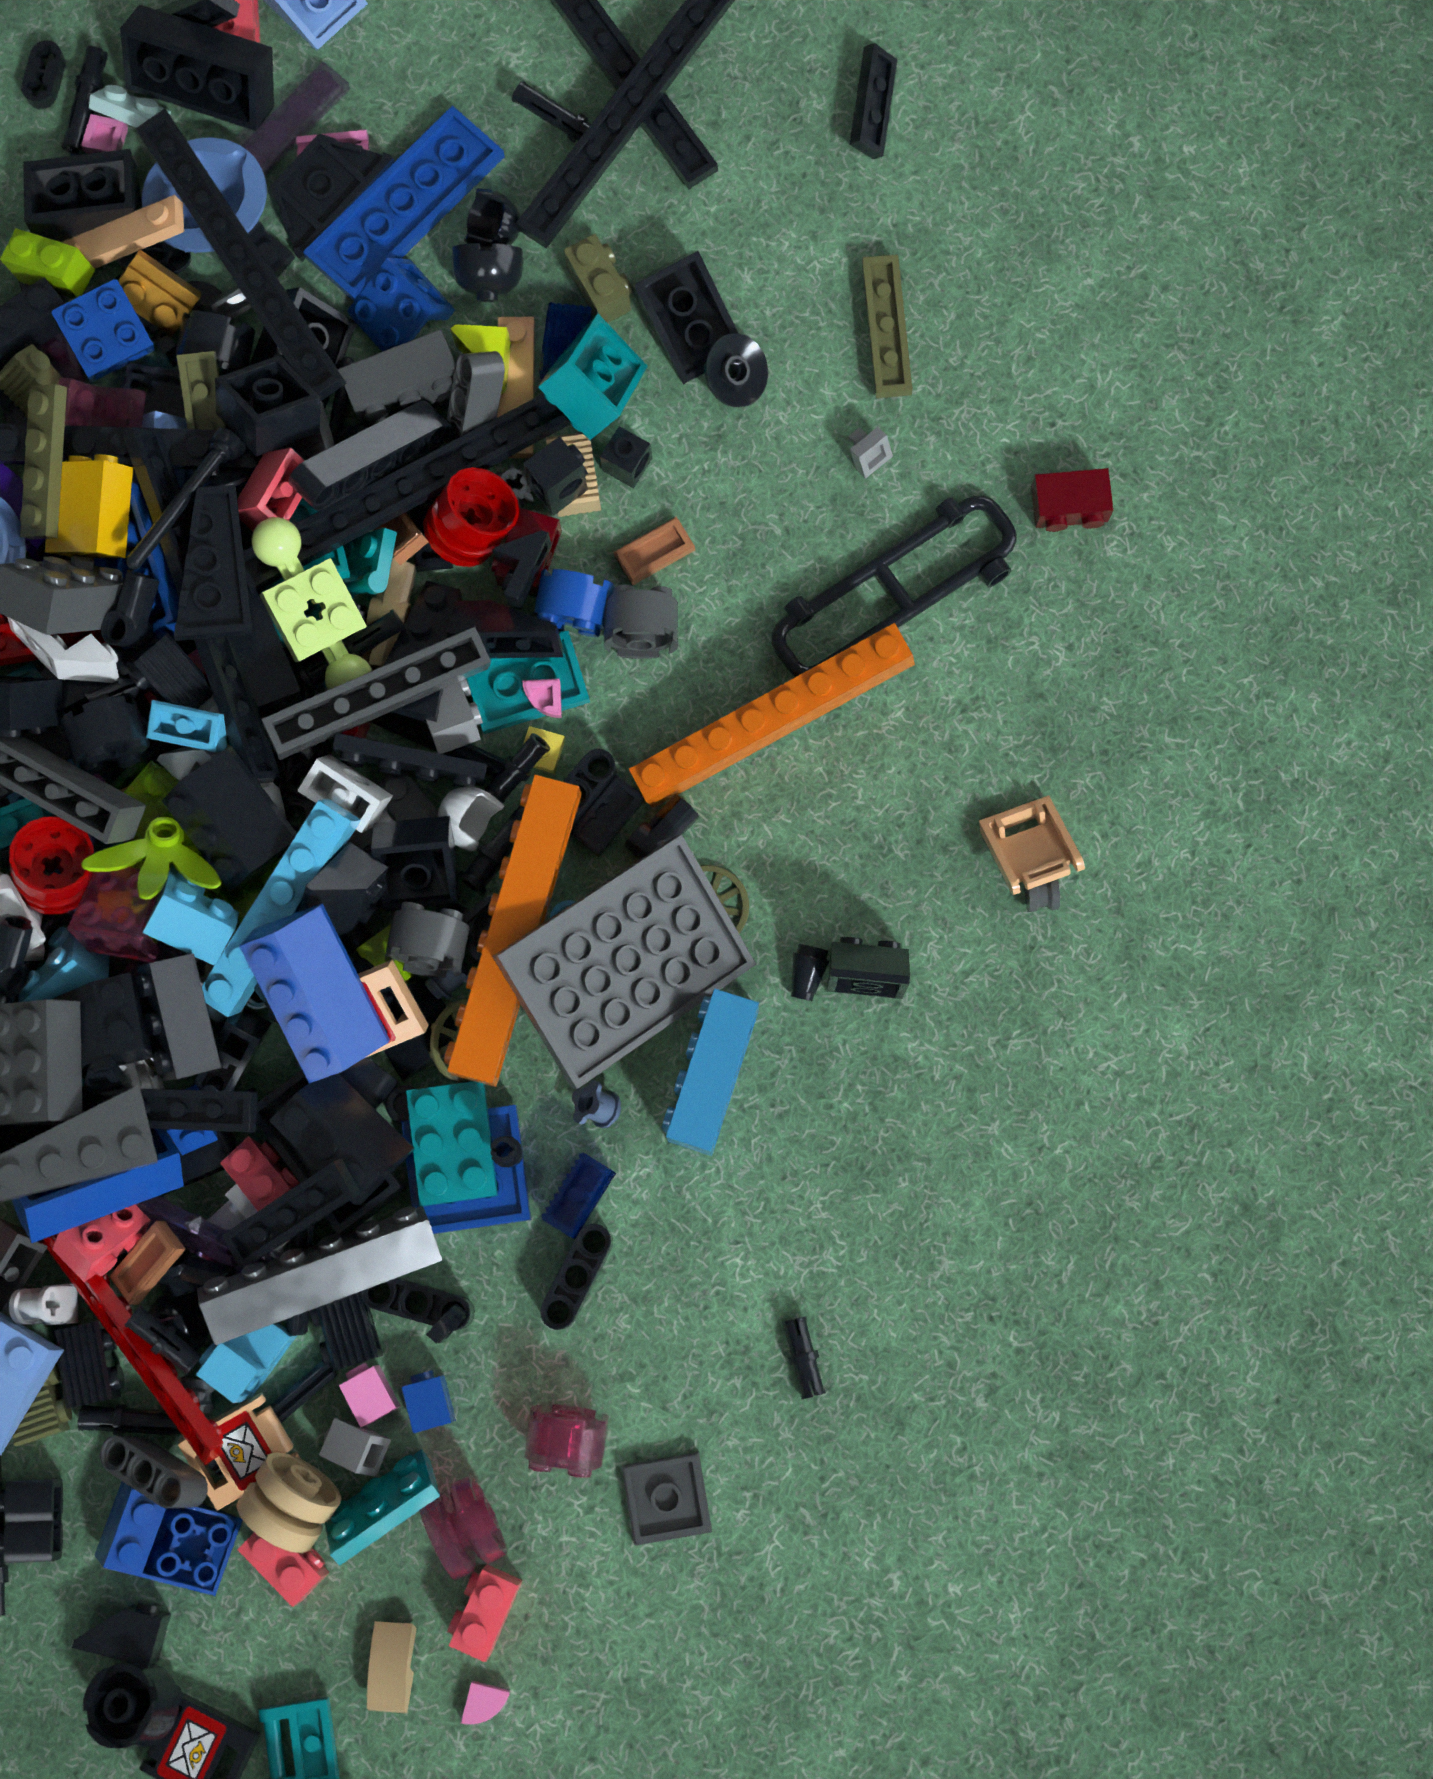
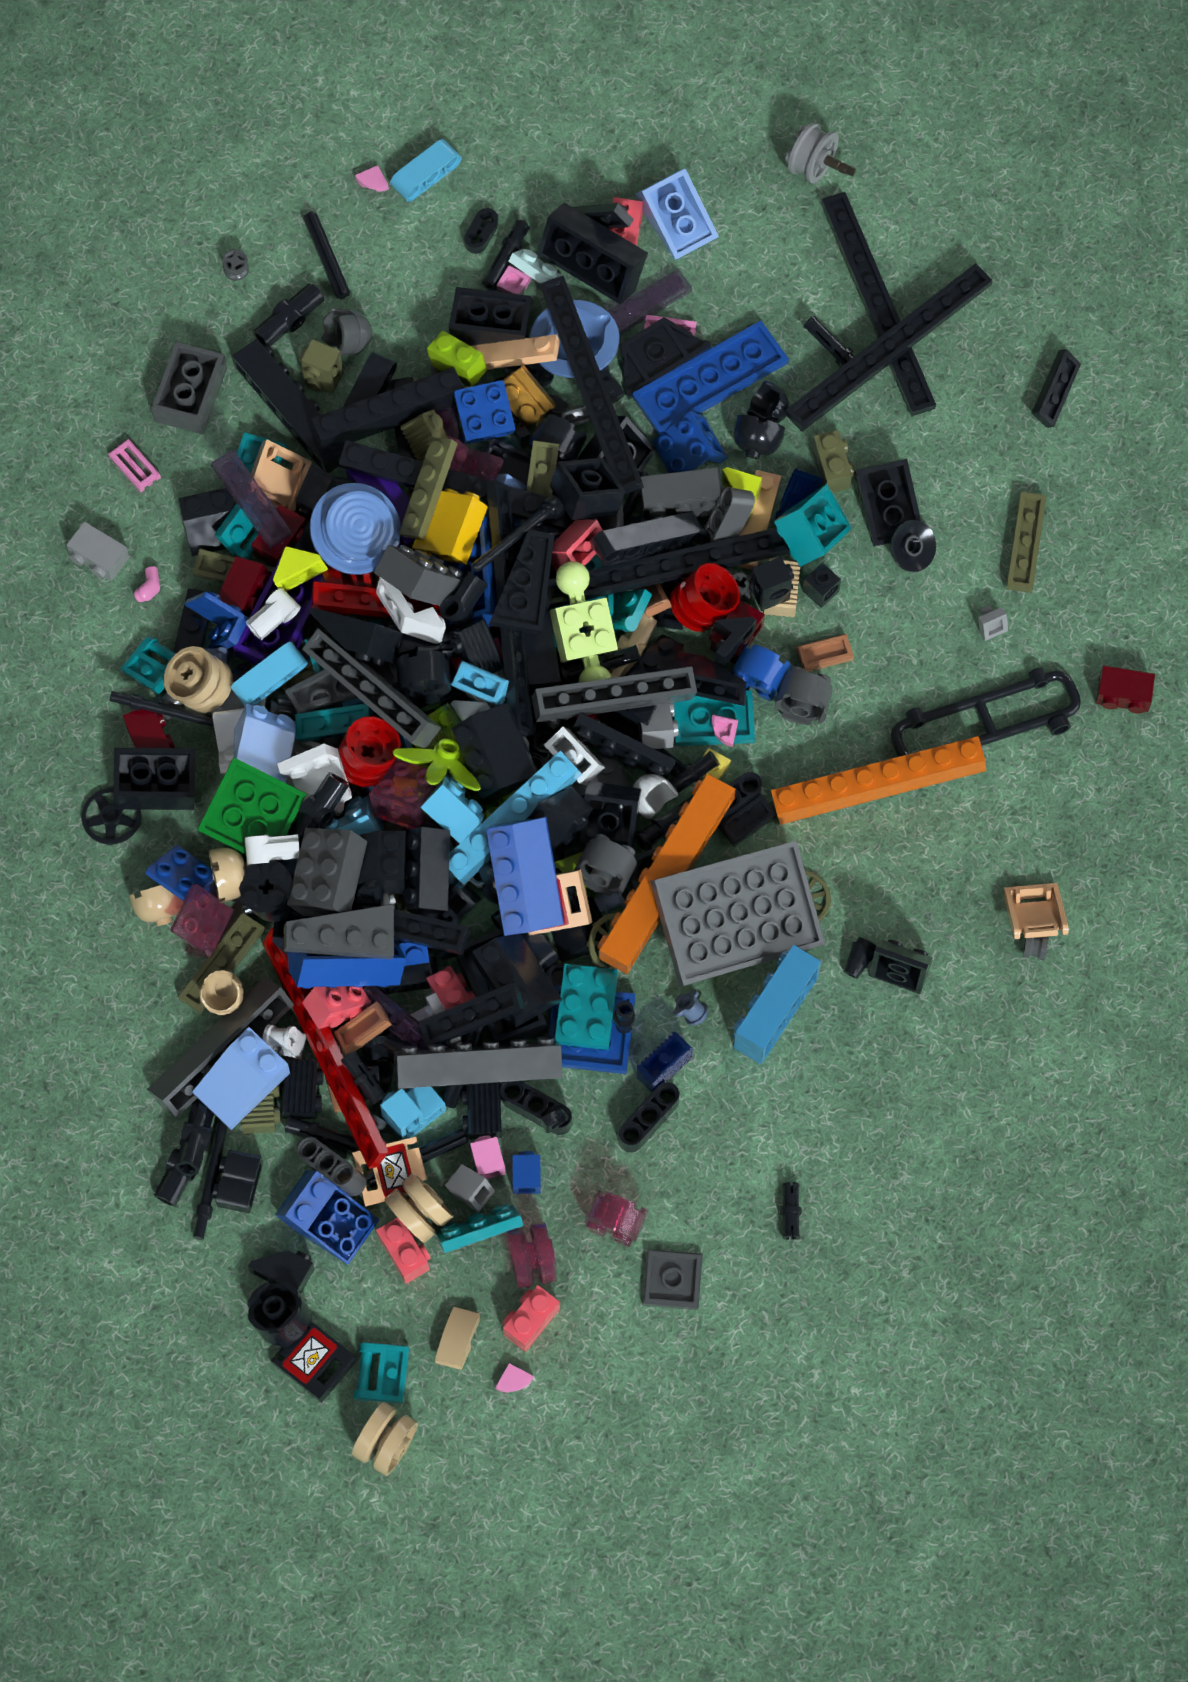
camera: 10 degrees right, 10 degrees down
black piece [624,794,699,859] -> none

